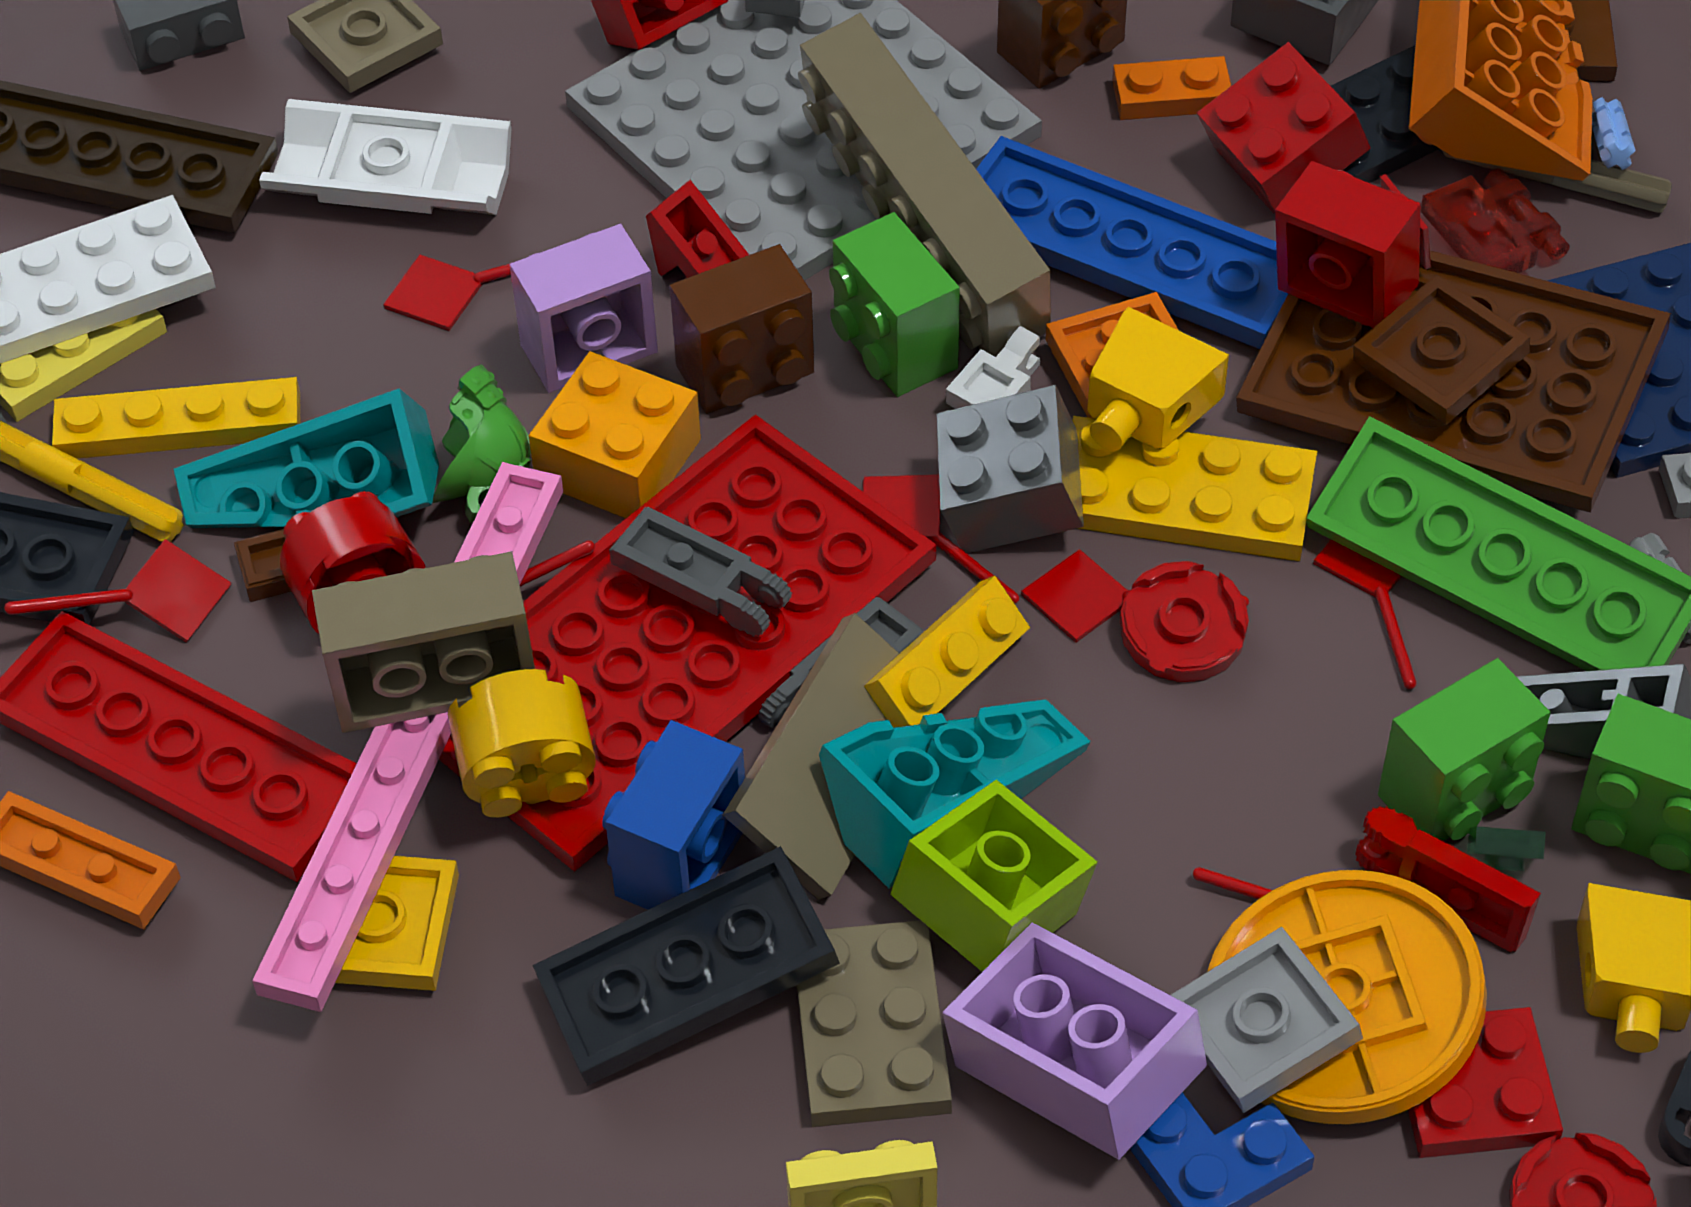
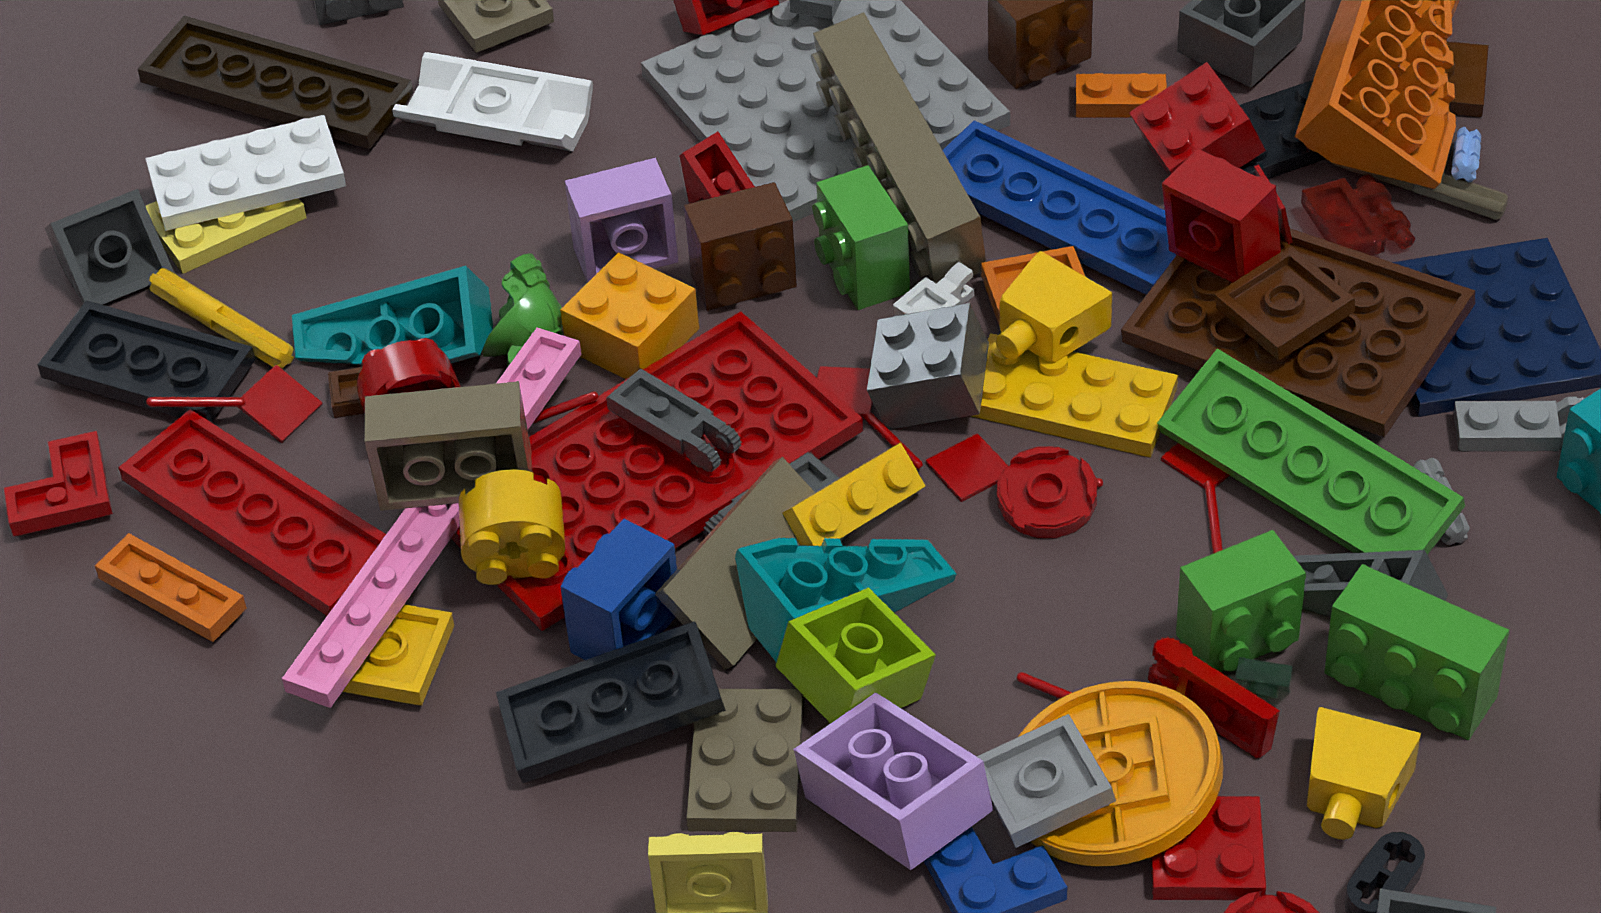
camera: 10 degrees right, 5 degrees down
yellow plate [52,377,301,459] -> none
red piece [383,254,511,331] -> none

